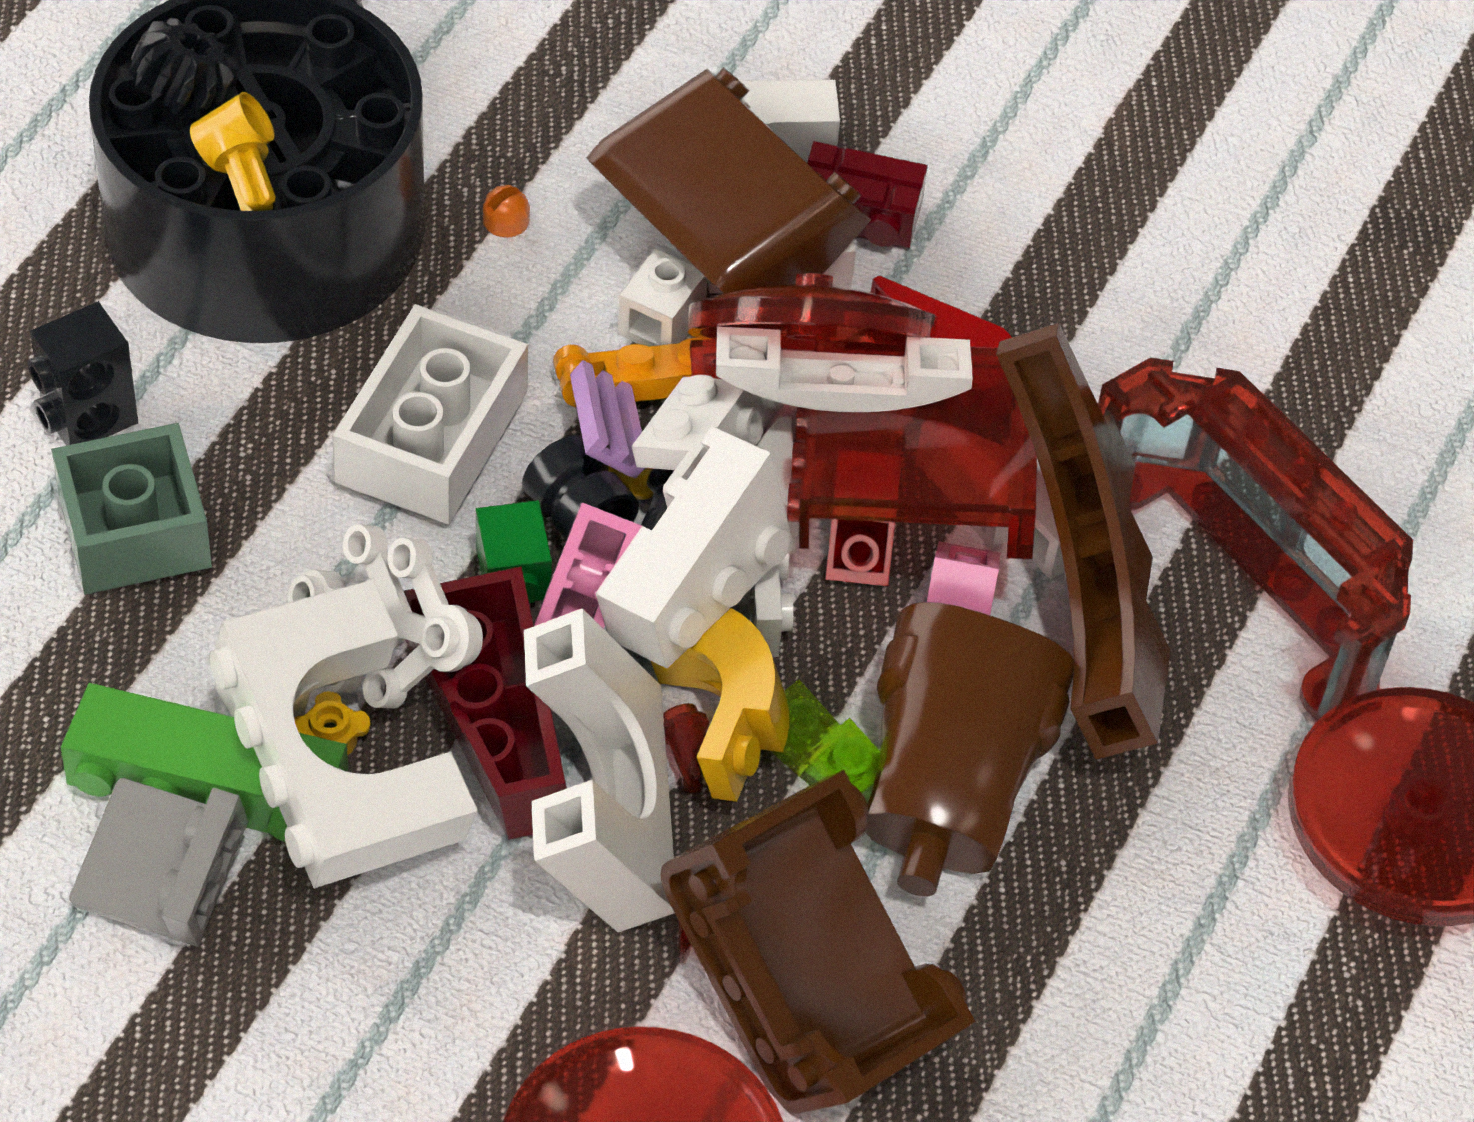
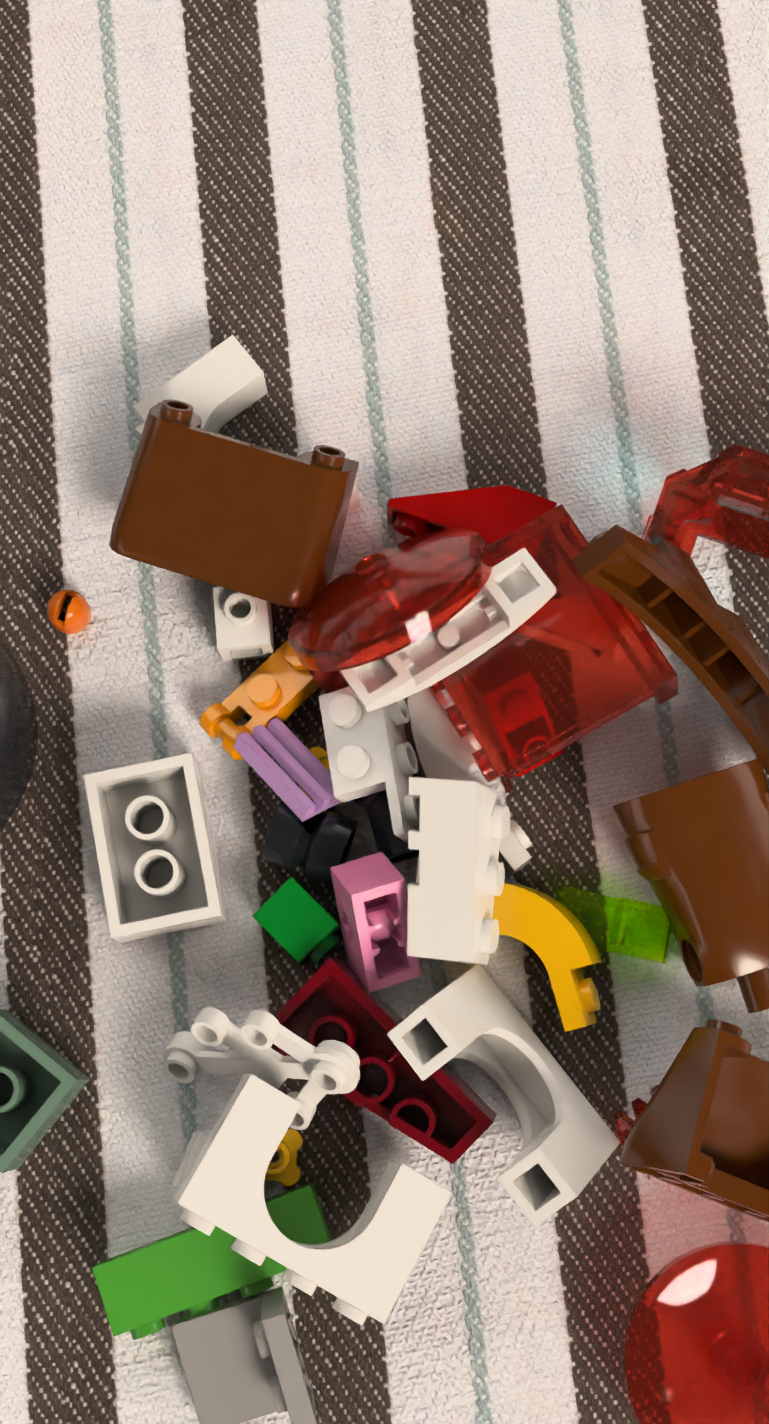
camera: 25 degrees left, 25 degrees up
clear red pin [663,703,710,793] -> none
dark red brick [807,141,928,248] -> none
bright pink slope [926,541,1001,615] -> none

